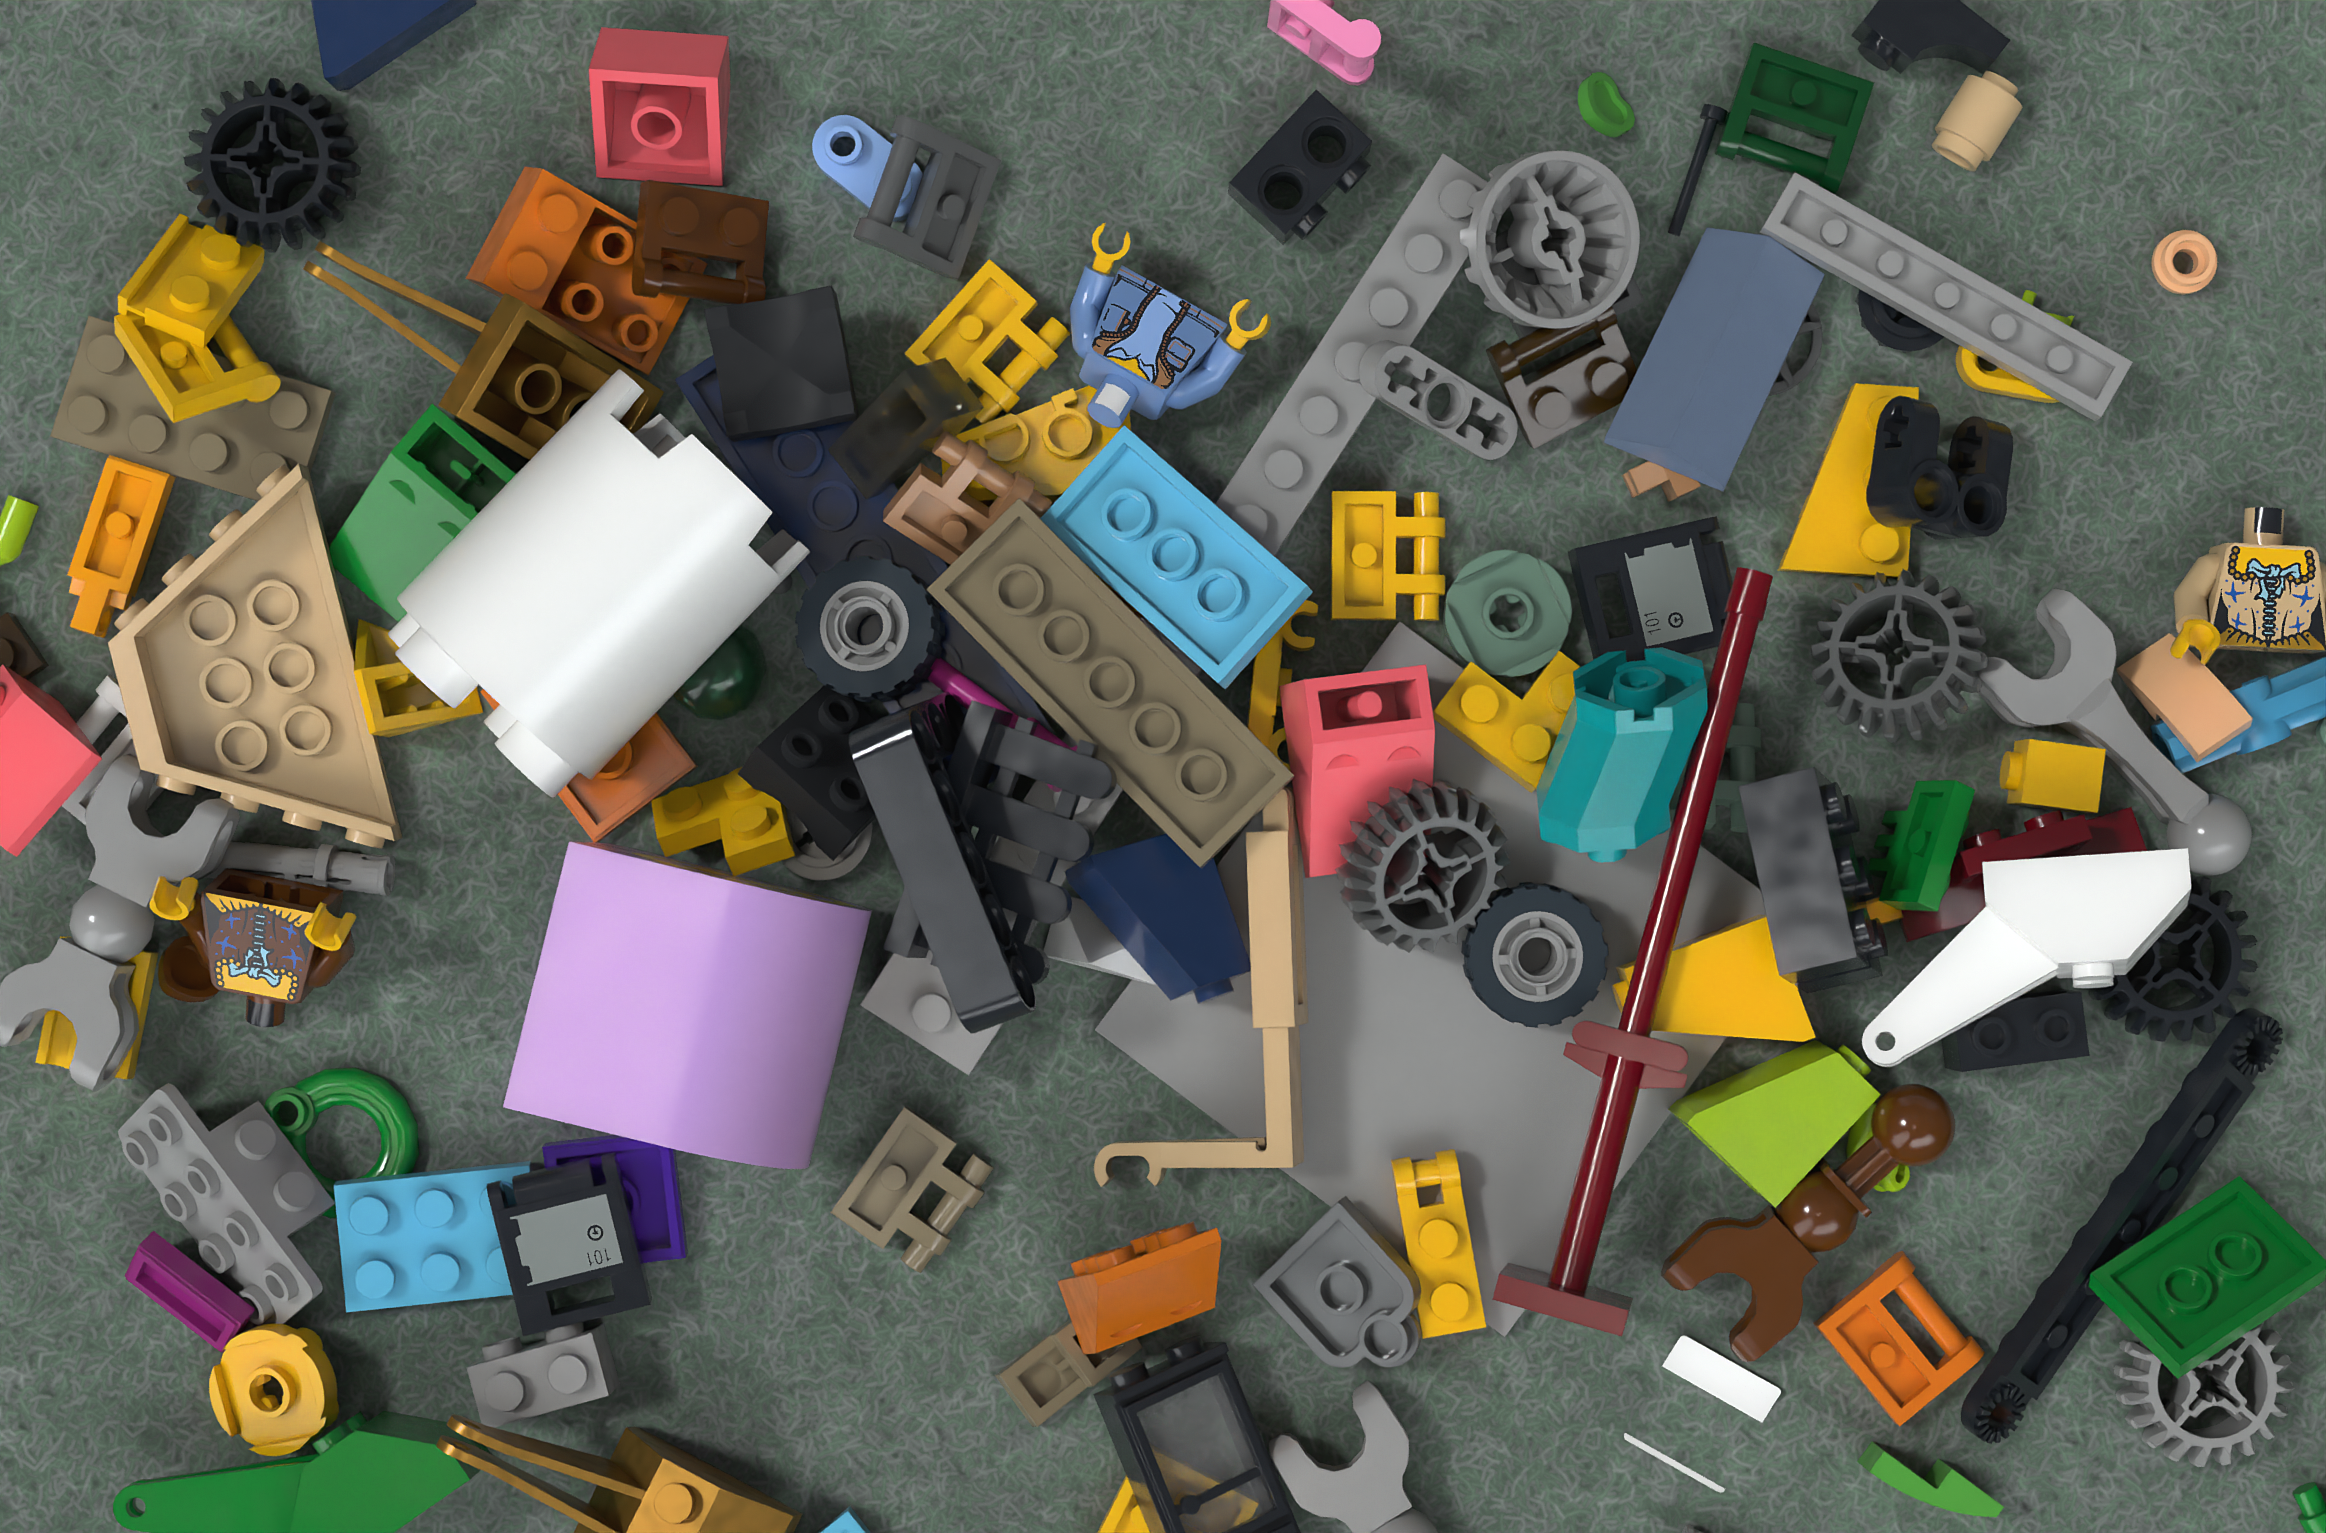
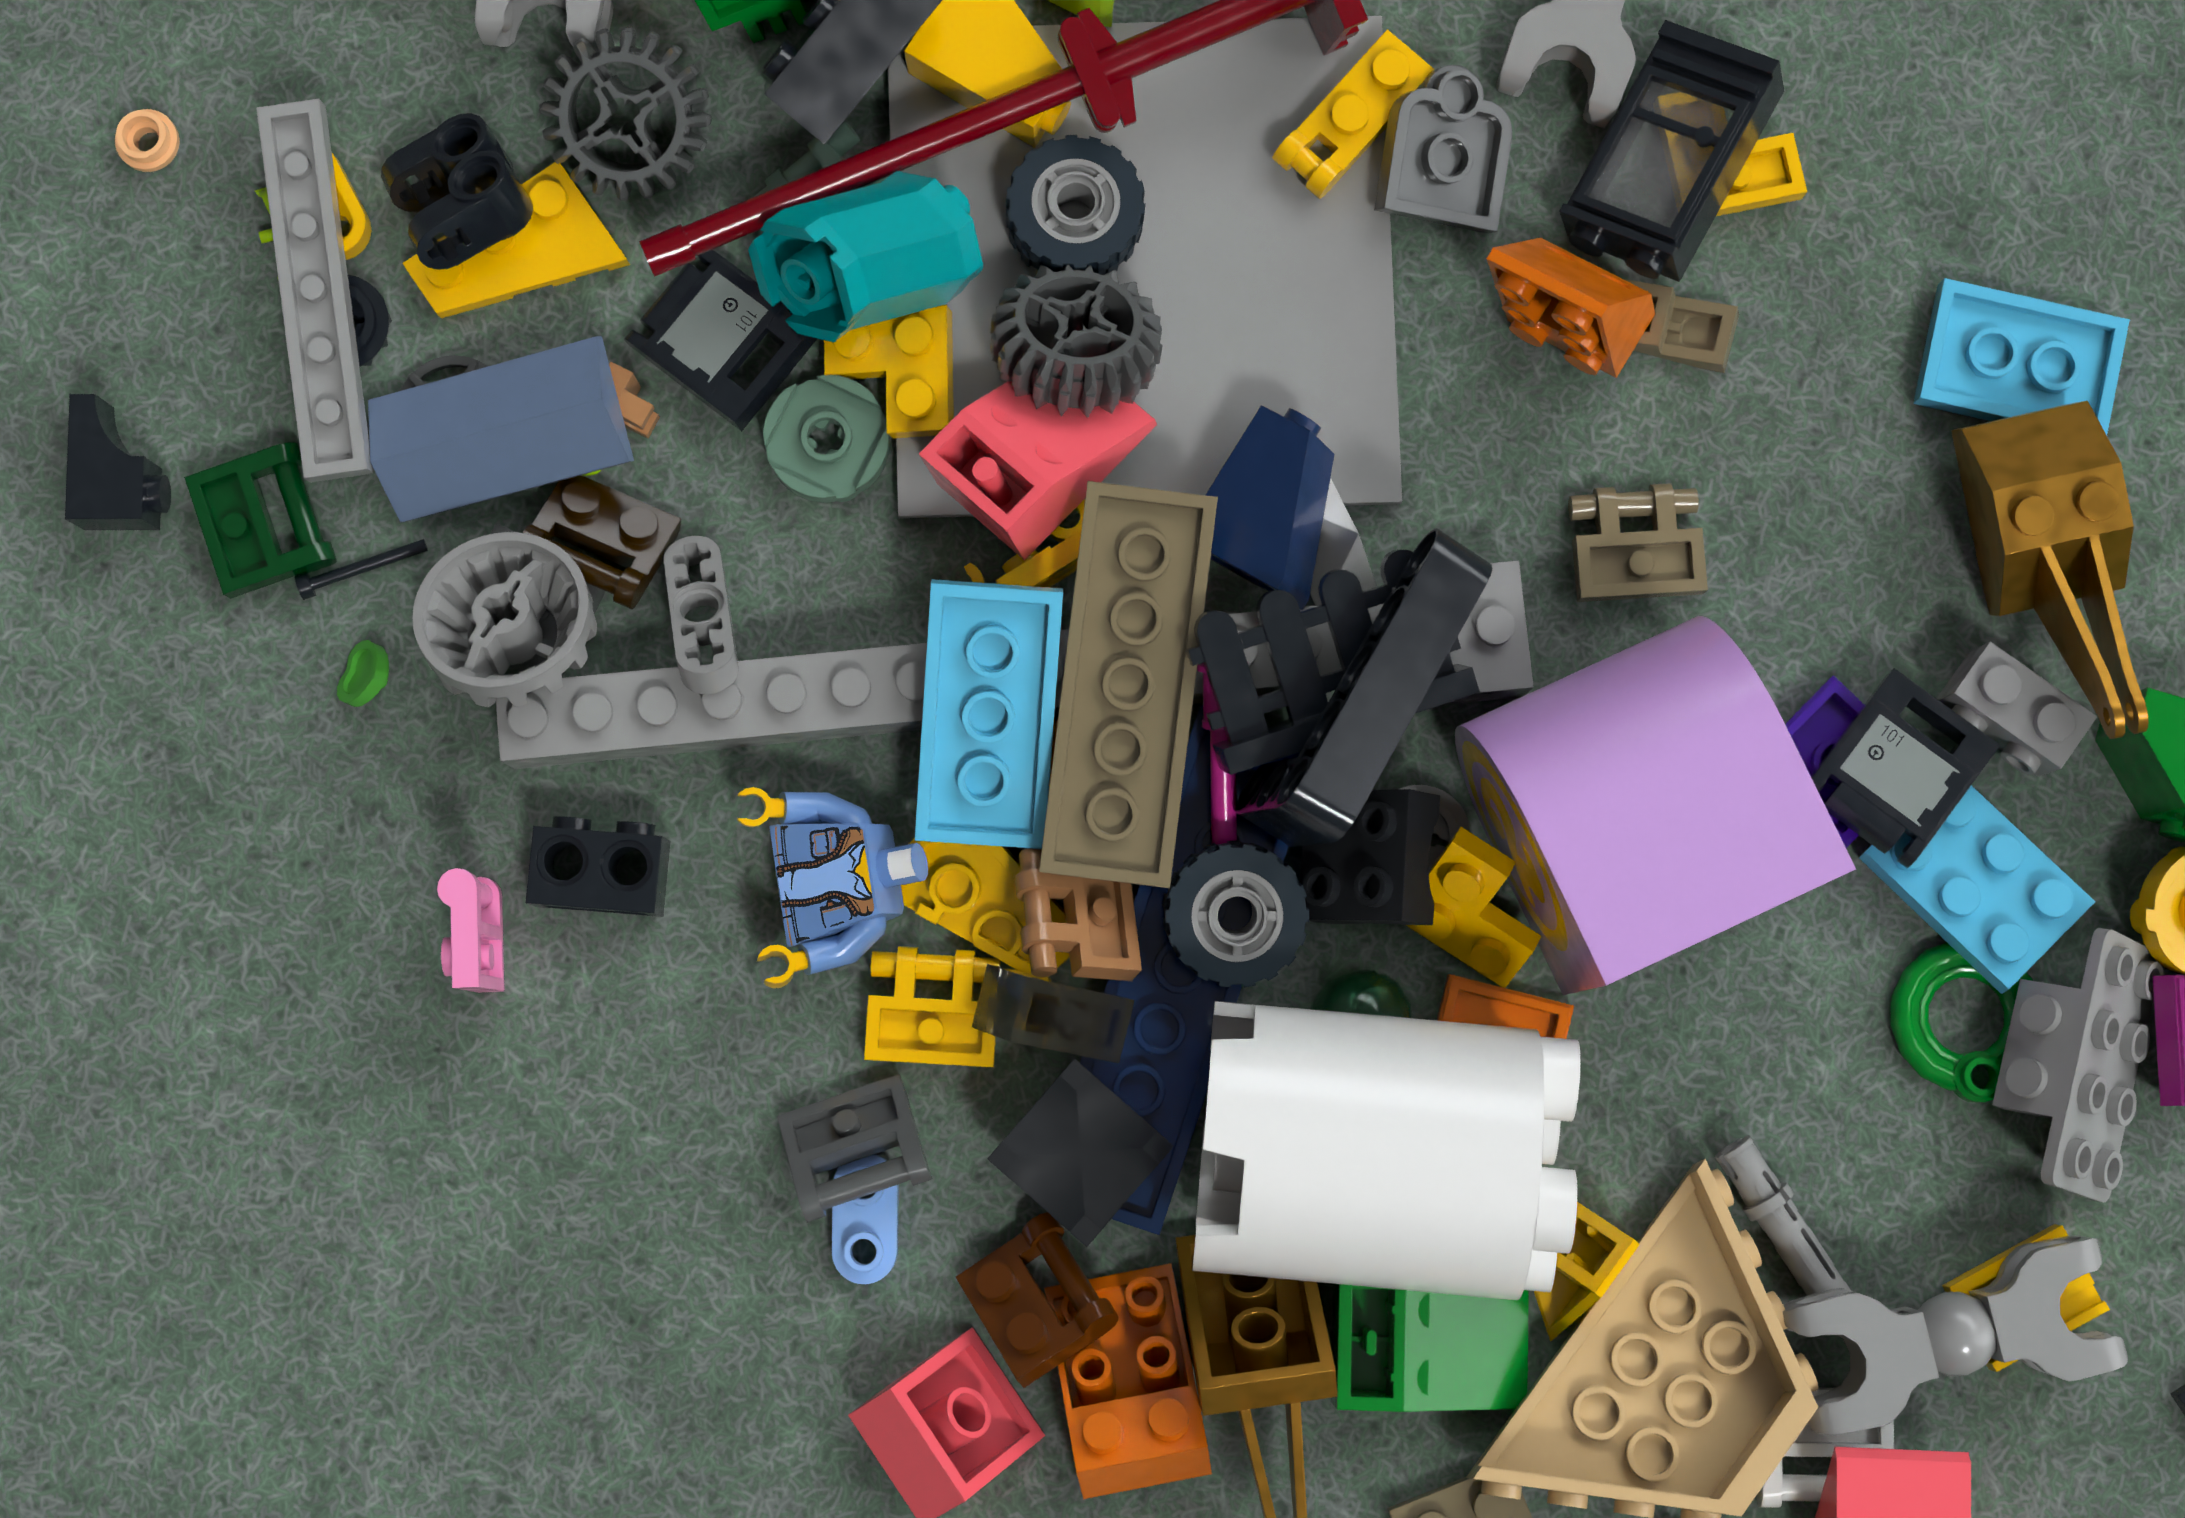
camera: 125 degrees left, 5 degrees down
torso [149,868,356,1027] -> none
reddish brown piece [157,936,220,1003] -> none
tan hinge [1094,786,1308,1187] -> none
yellow plate [1331,491,1446,621] -> none
tan brick [1932,71,2023,171] -> none

